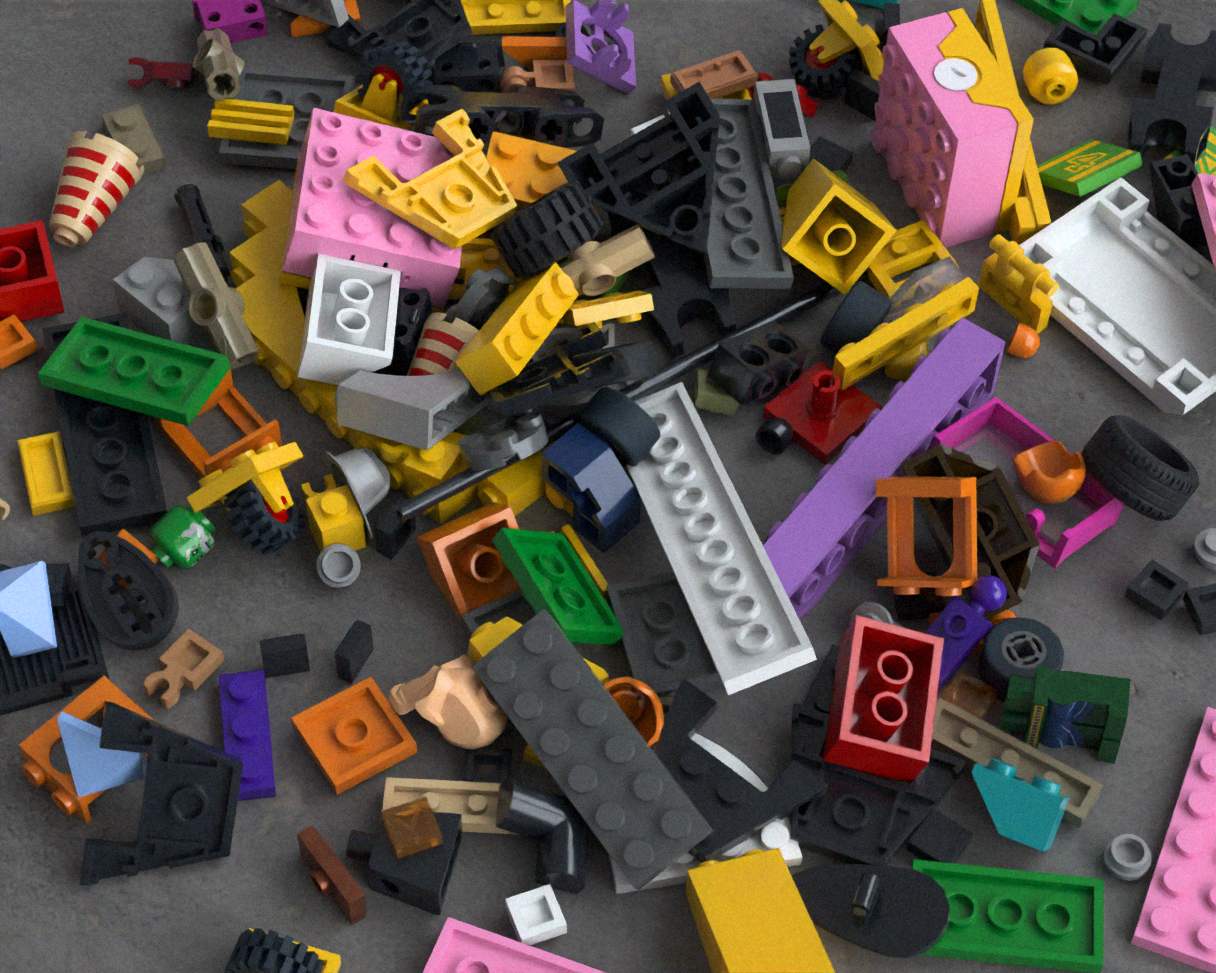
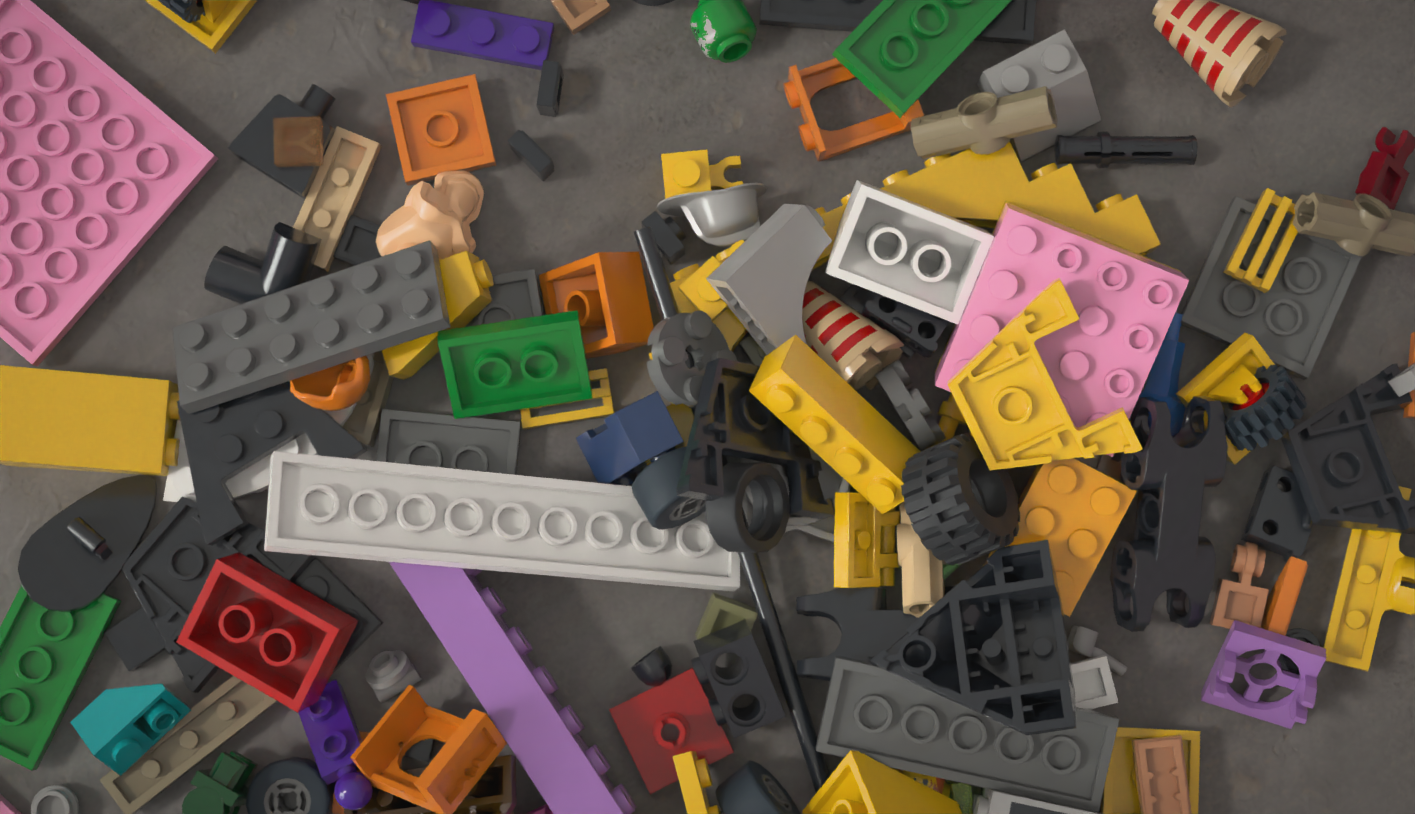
camera: 115 degrees right, 30 degrees up
dark tan plate [102,104,166,175] -> none
plate [187,441,305,555] -> none
copper plate [297,825,367,925] -> none
light grey plate [316,544,361,588] -> none
white plate [505,884,567,946] -> none
clear orange tile [941,670,999,721] -> none

